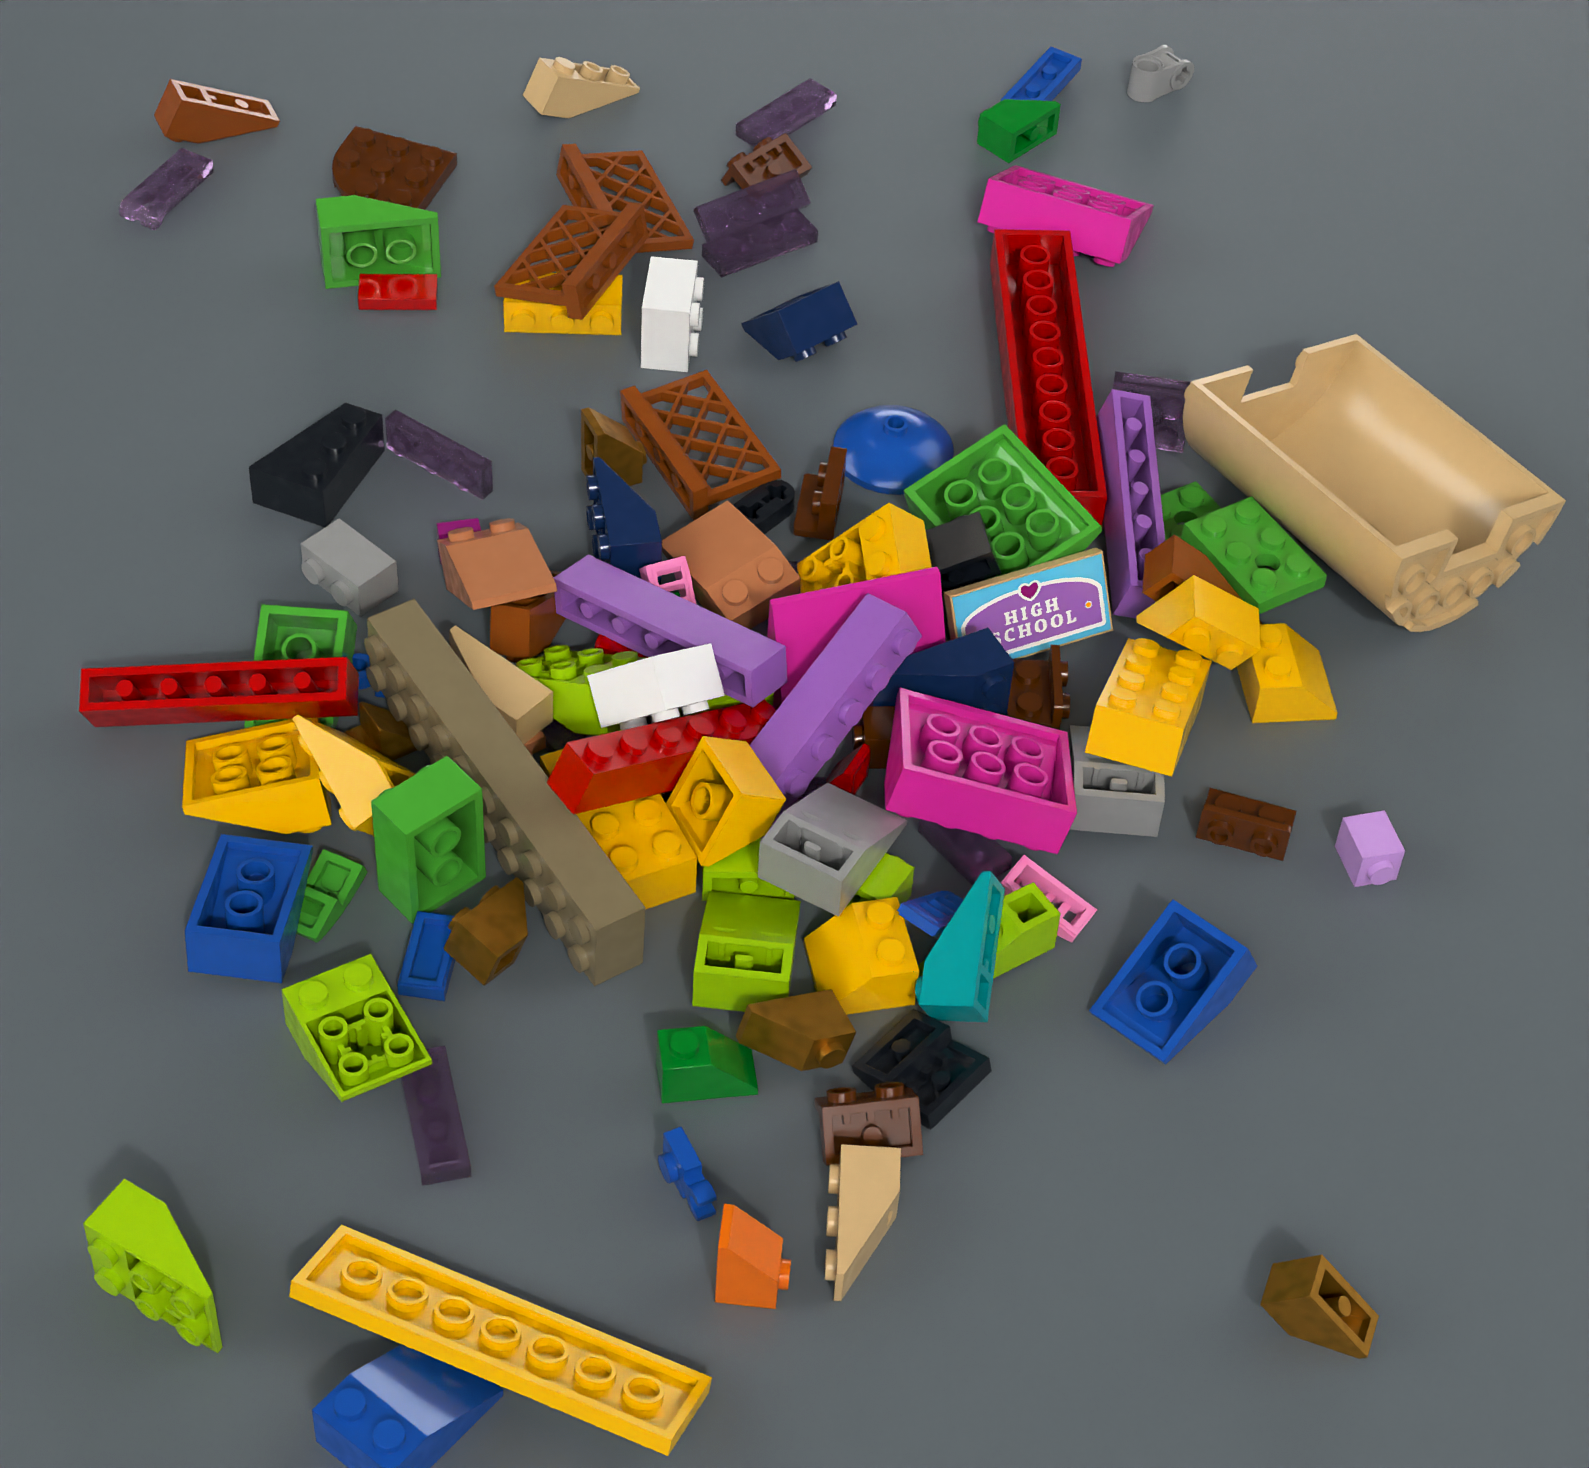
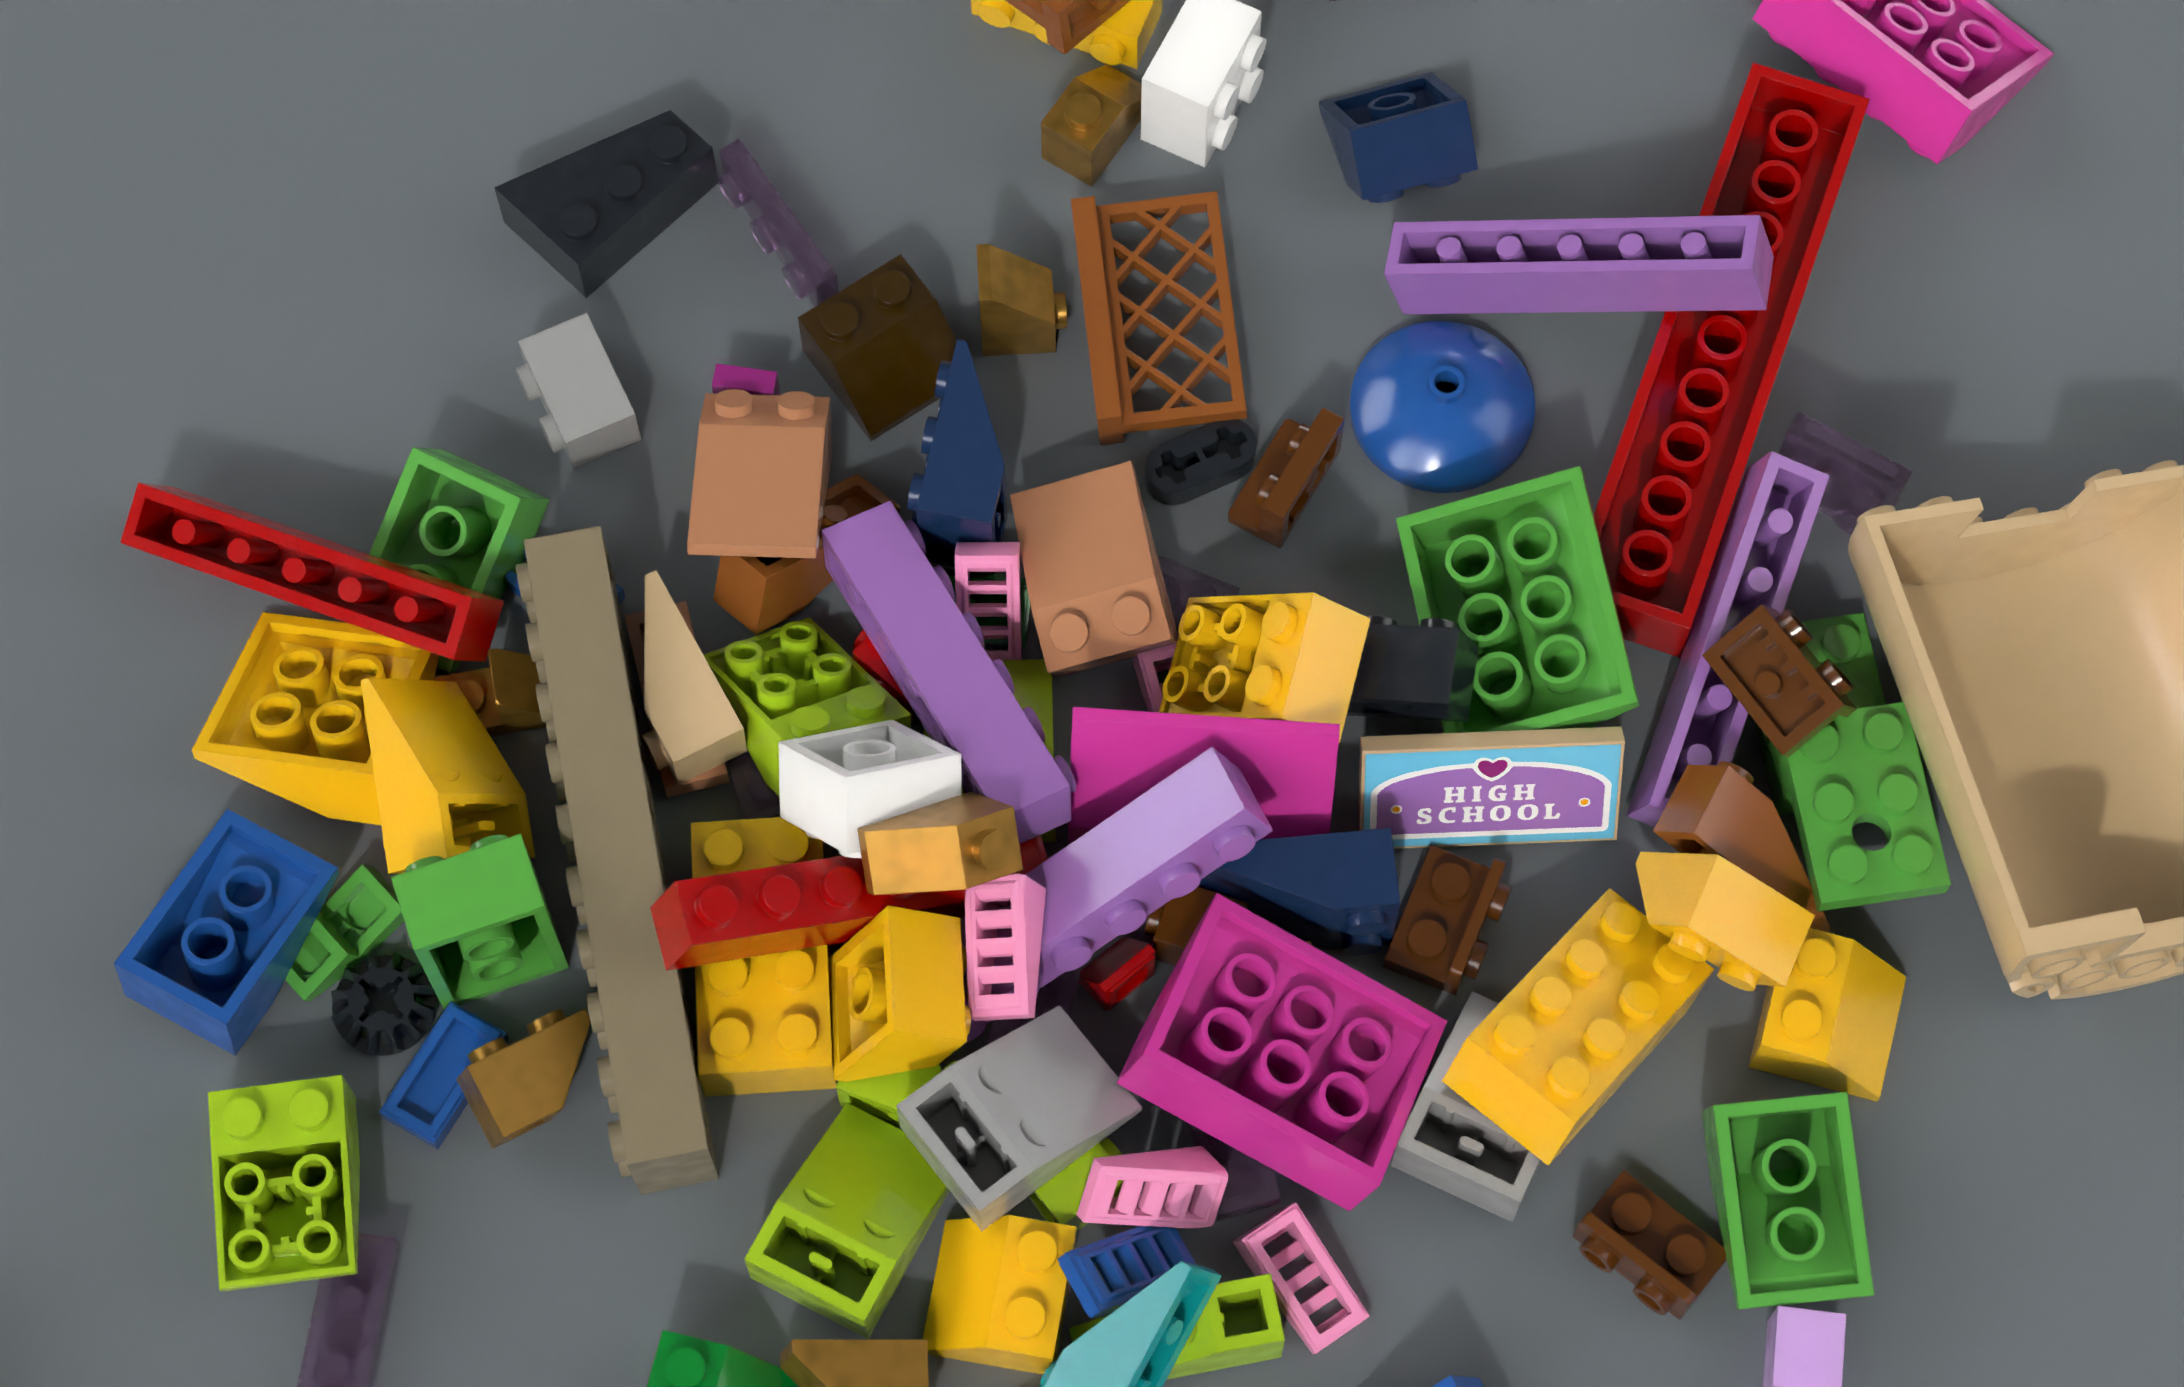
camera: 25 degrees right, 20 degrees up
none -> black gear [331,952,437,1056]
none -> dark brown slope [798,254,957,441]
none -> pearl gold slope [857,792,1023,895]
none -> bright pink slope [965,874,1046,1021]
none -> pearl gold slope [1041,64,1142,187]
none -> bright pink slope [1076,1146,1228,1228]
none -> medium lavender brick [1384,215,1774,314]
none -> bright green slope [1701,1092,1874,1310]
none -> reddish brown bracket [1702,604,1857,757]

